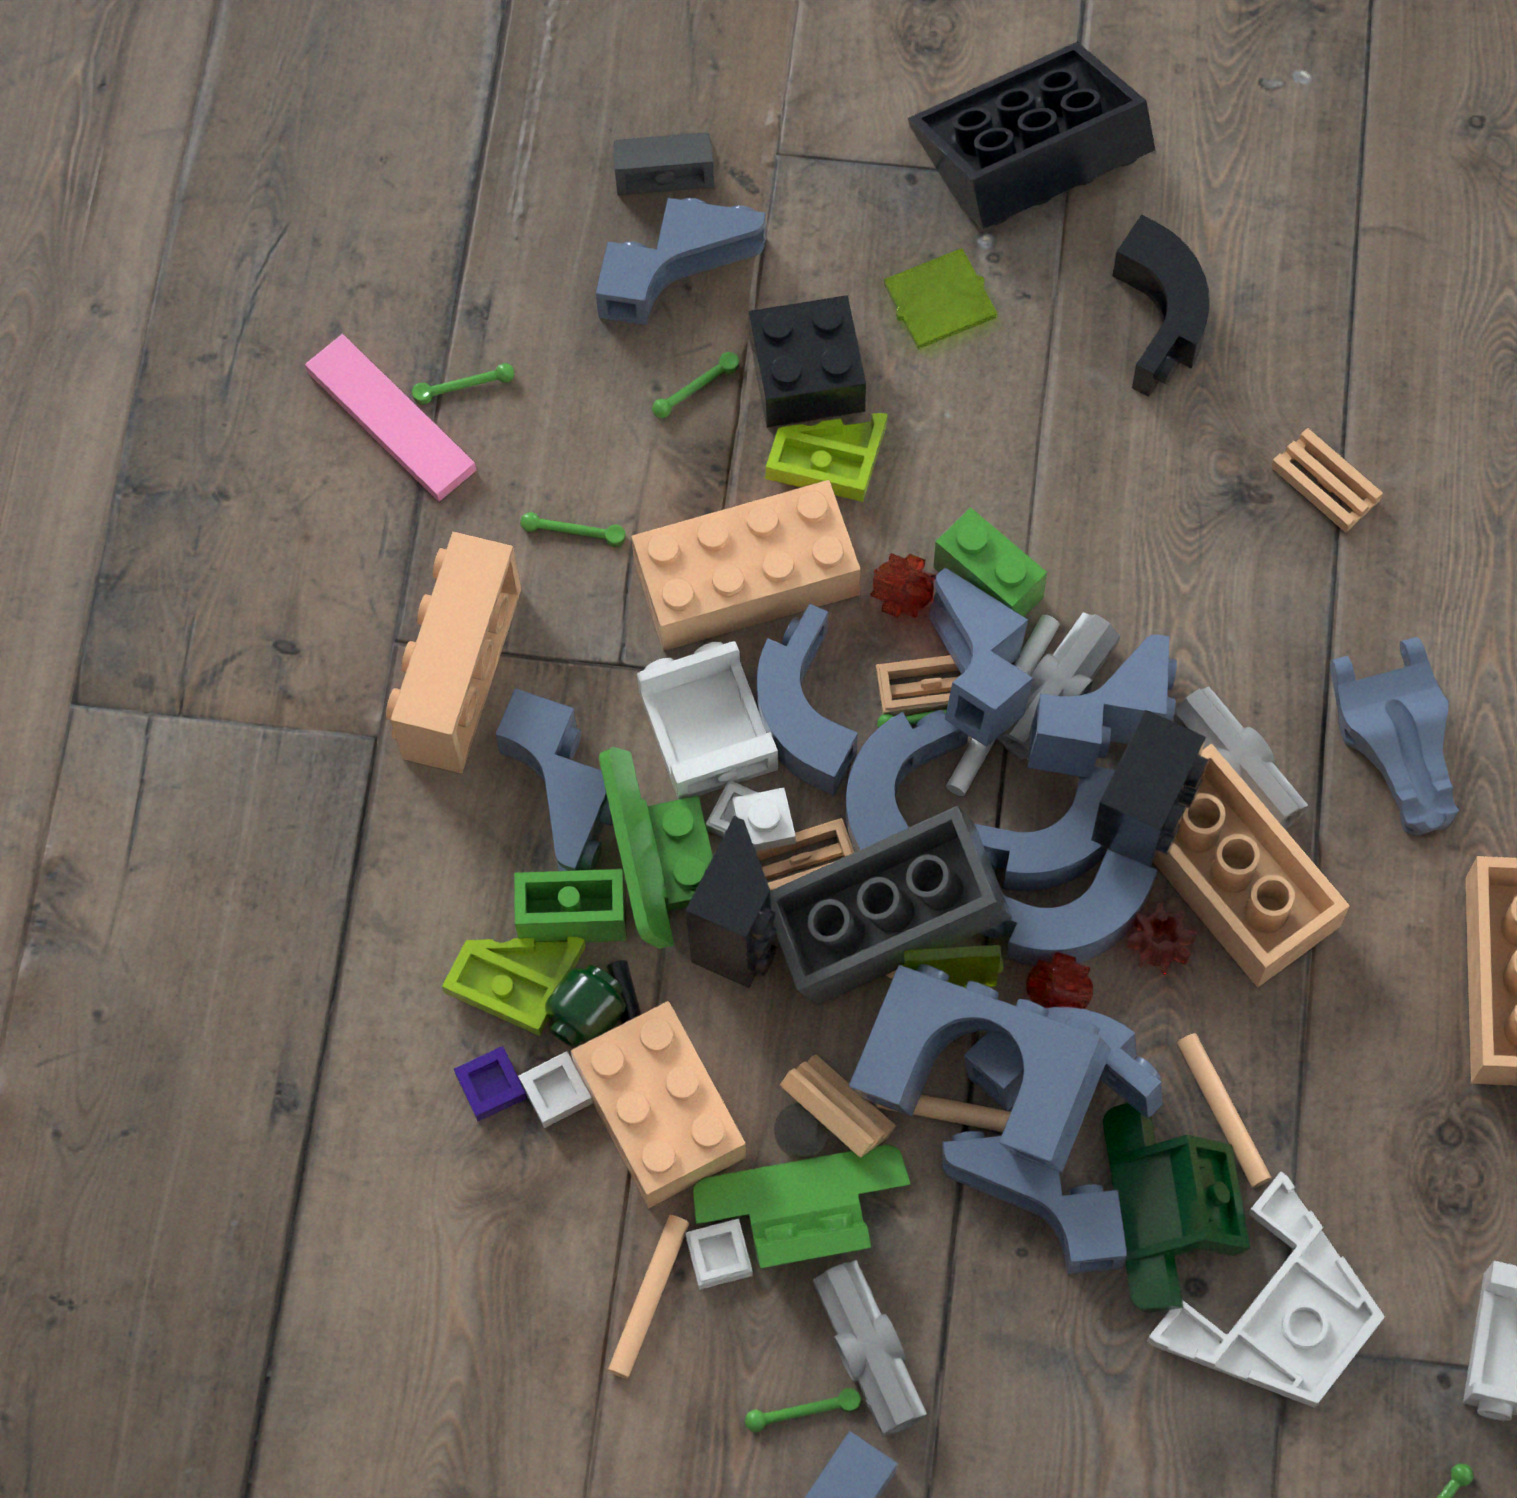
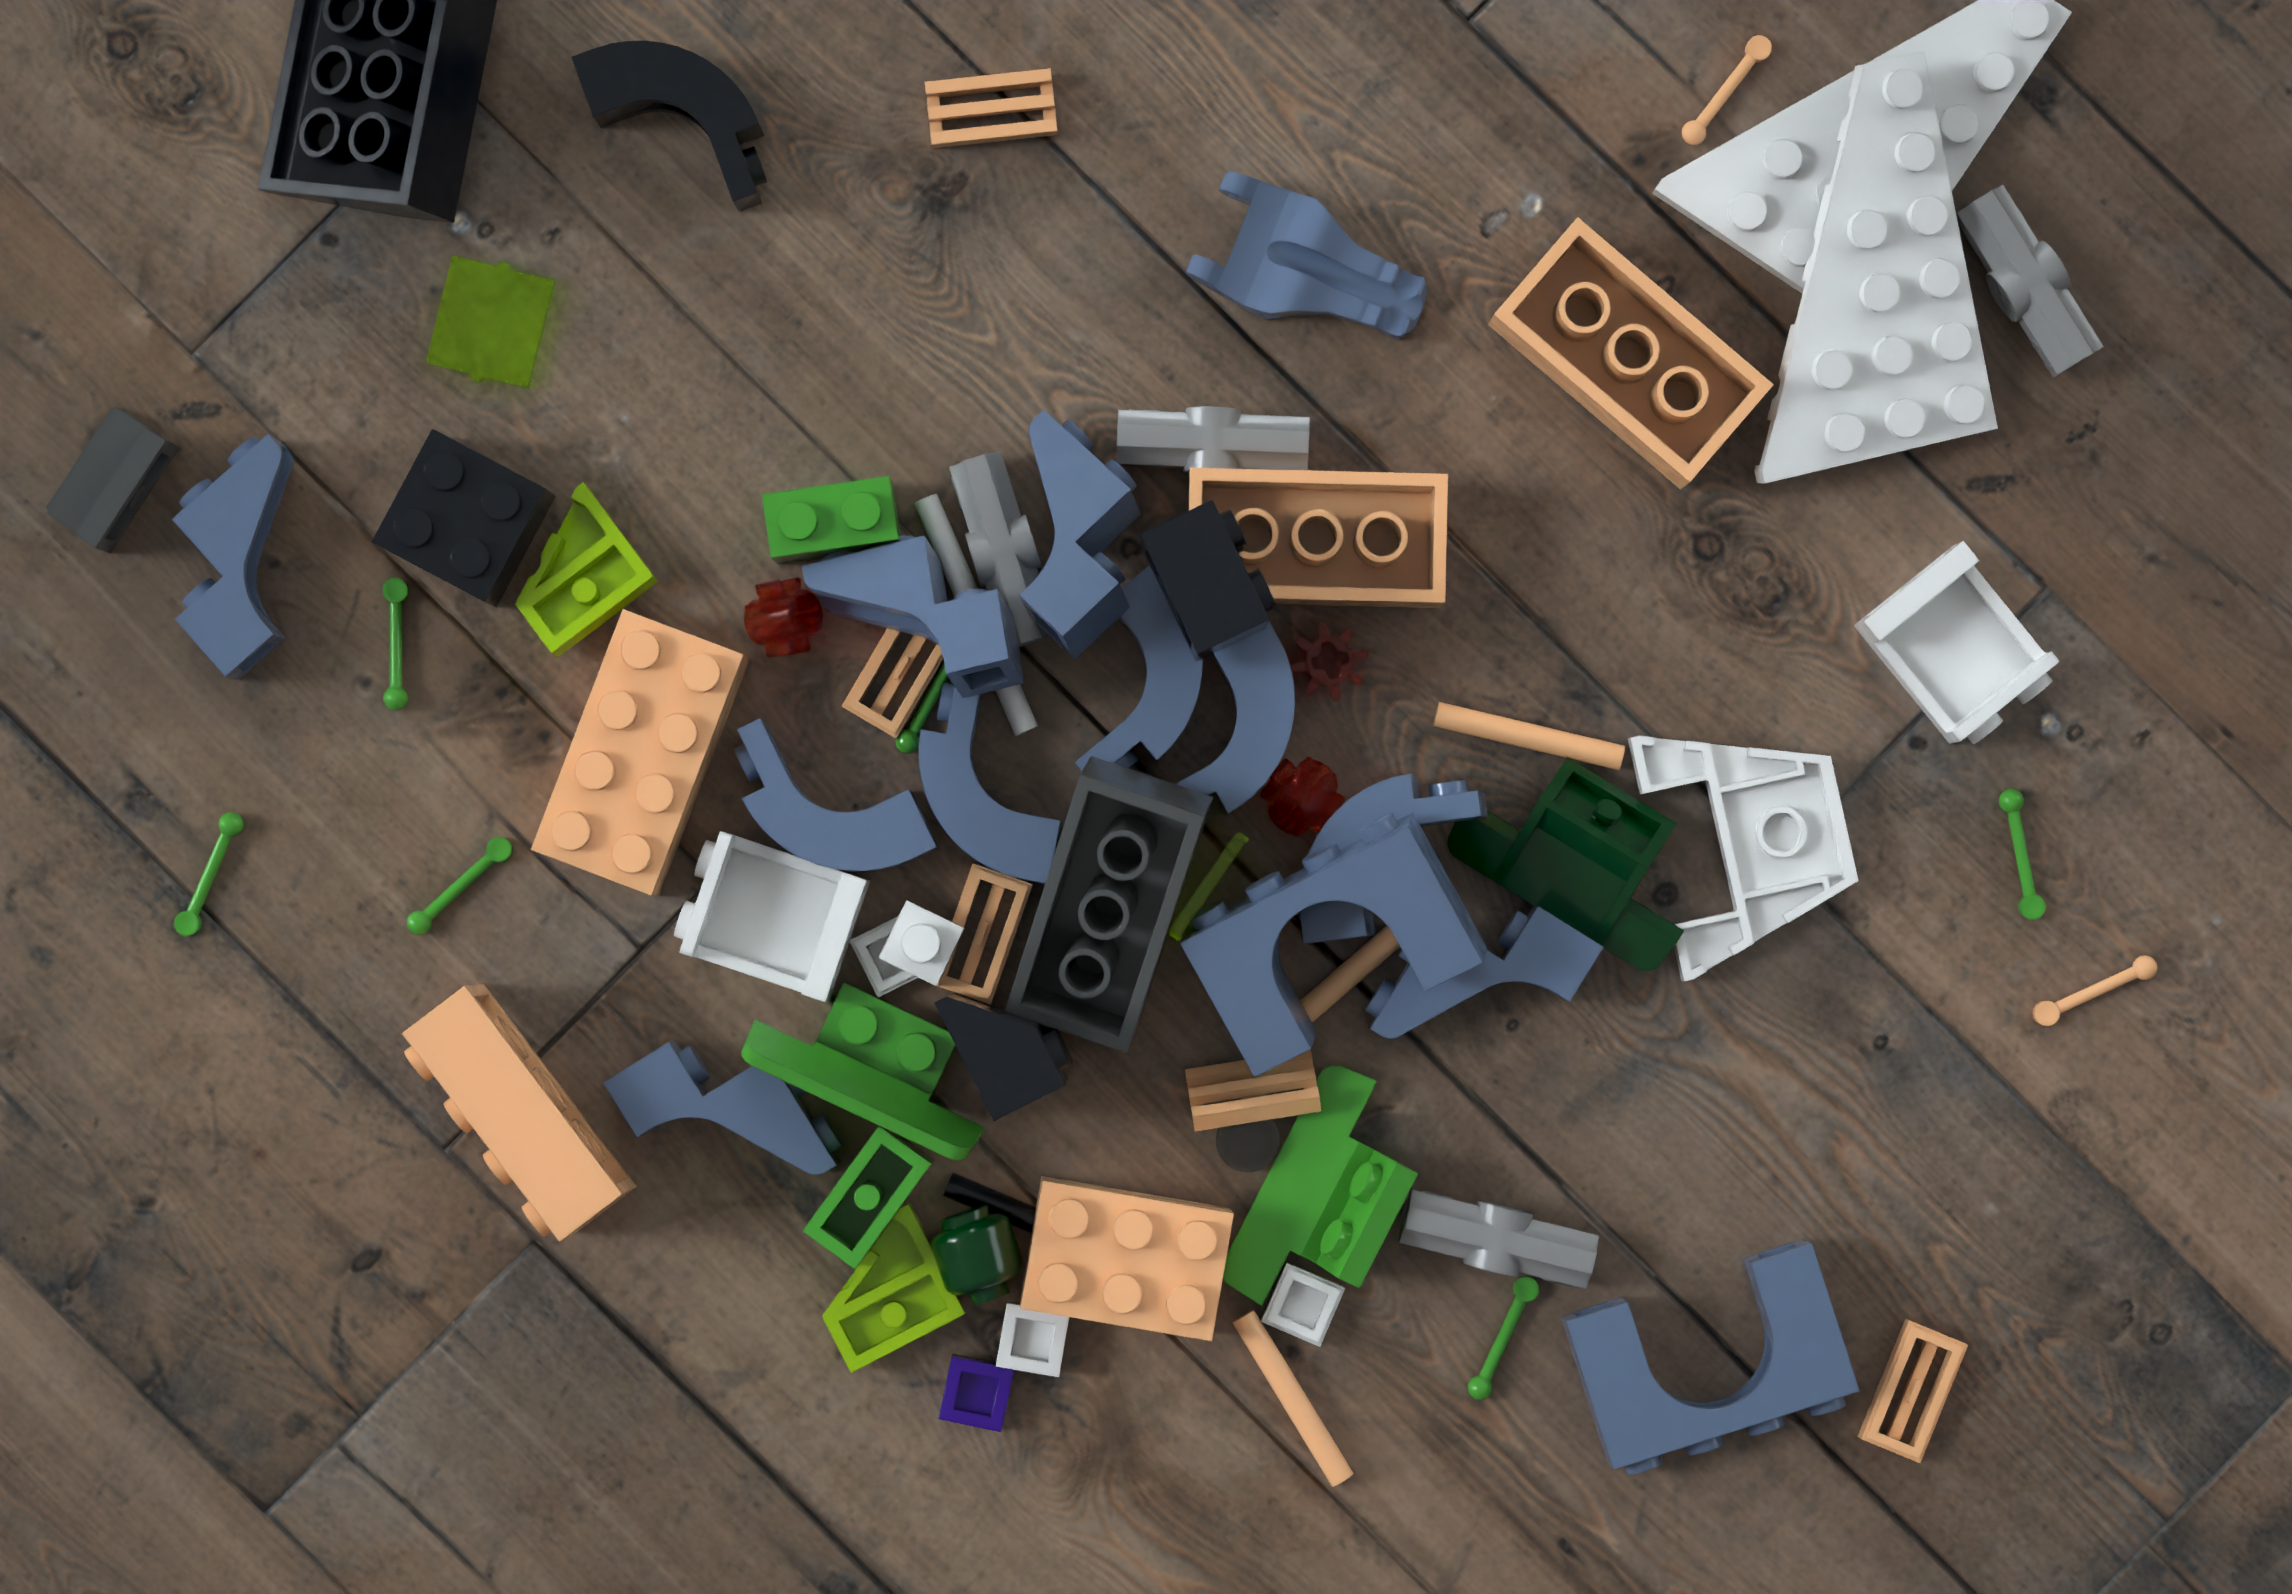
camera: 55 degrees left, 20 degrees up
bright pink tile [305,334,477,502] -> none

